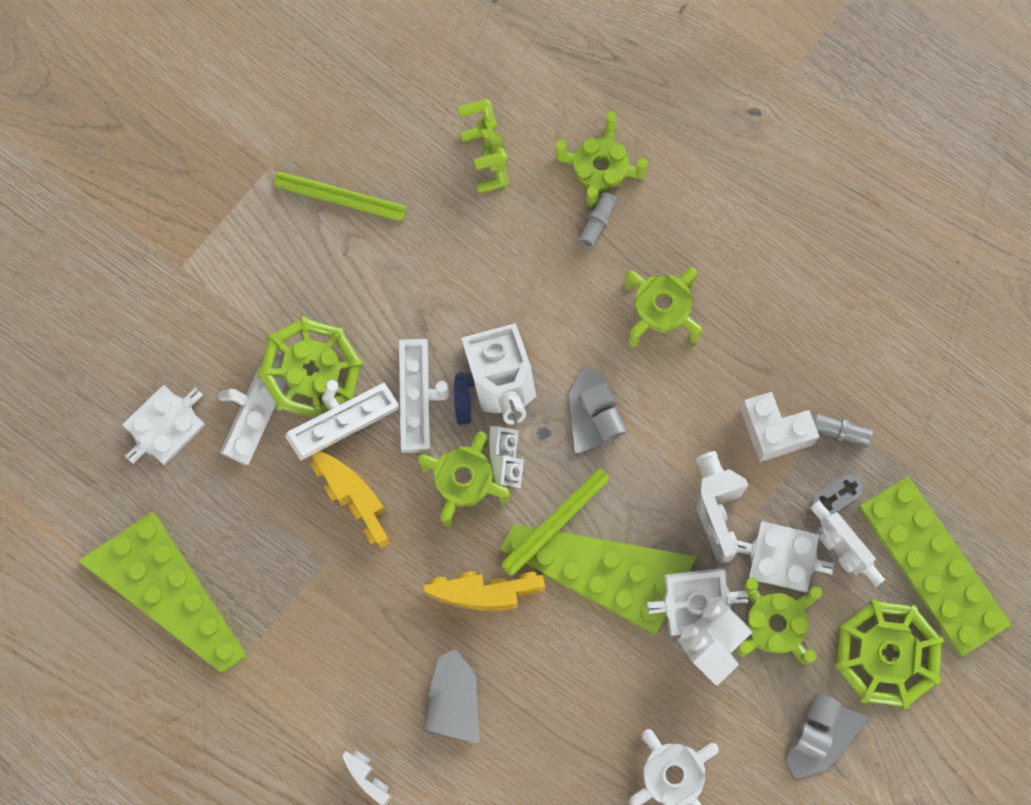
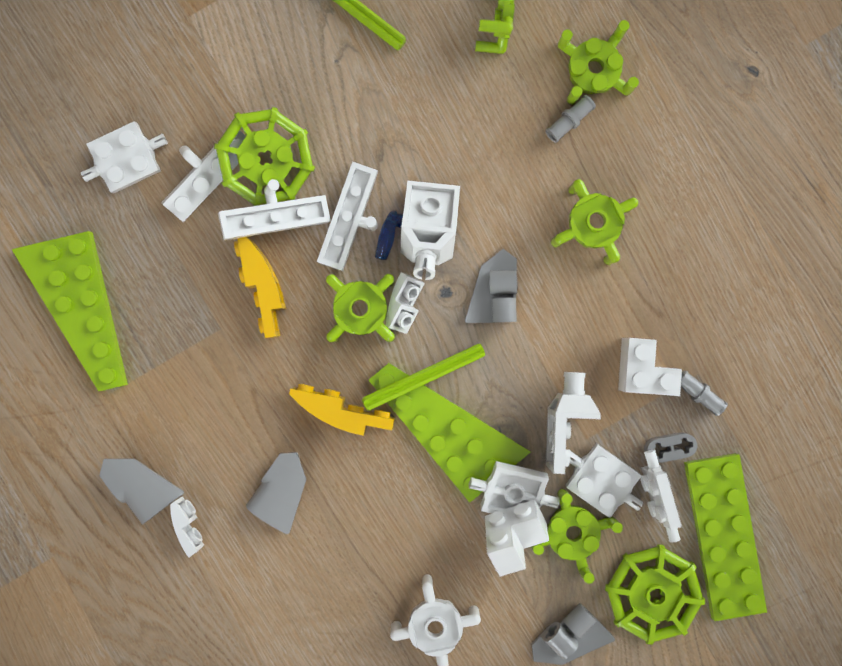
camera: 25 degrees right, 15 degrees up
none -> light grey panel [99,458,184,525]

